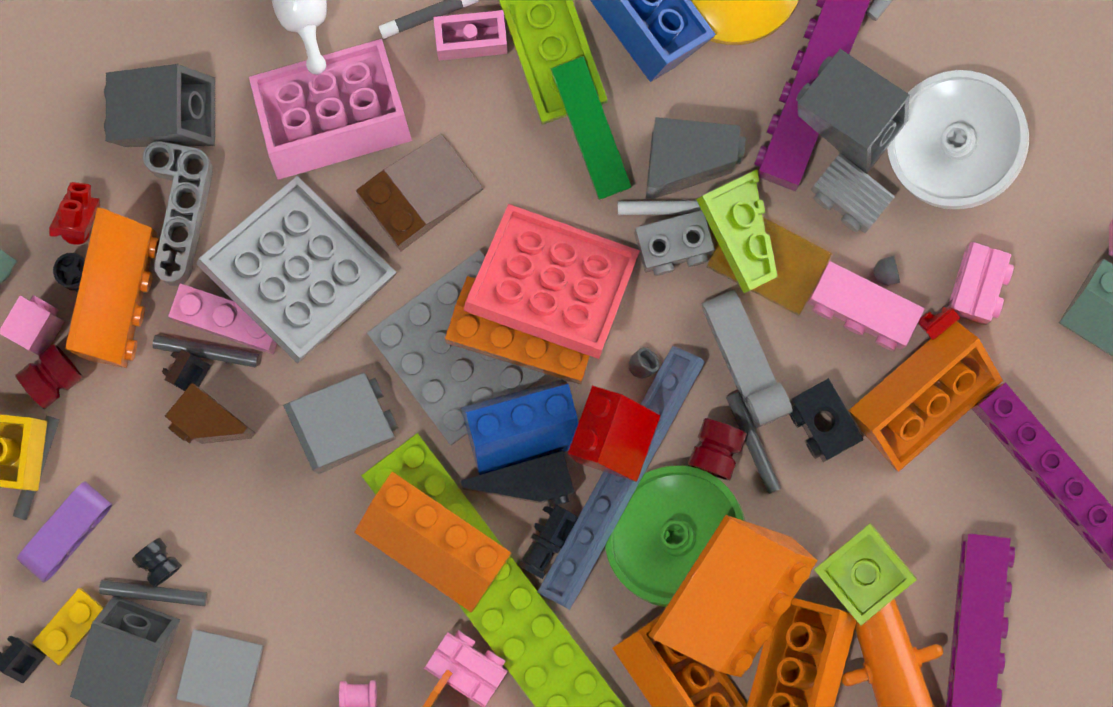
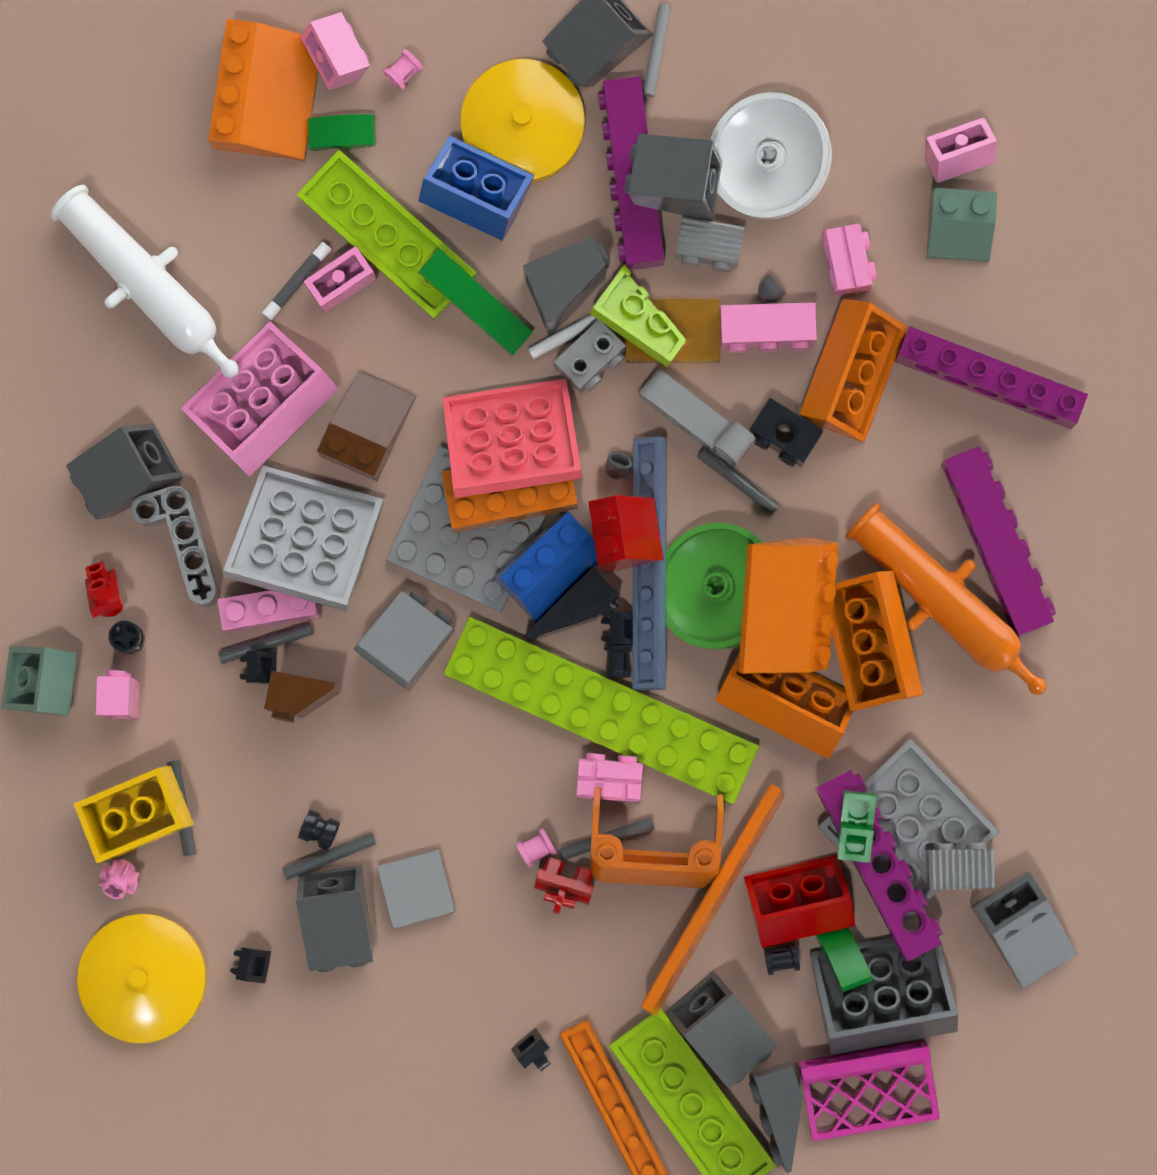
camera: 20 degrees left, 0 degrees up
dark red wheel [15,343,84,410] -> none
medium lavender beam [17,481,112,583] -> none
yellow plate [32,588,104,666] -> none
orange slope [65,207,160,368] -> none
orange slope [354,472,512,613] -> none
dark red wheel [687,418,747,481] -> none
lime plate [814,523,917,626] -> none
red tile [918,307,960,340] -> none

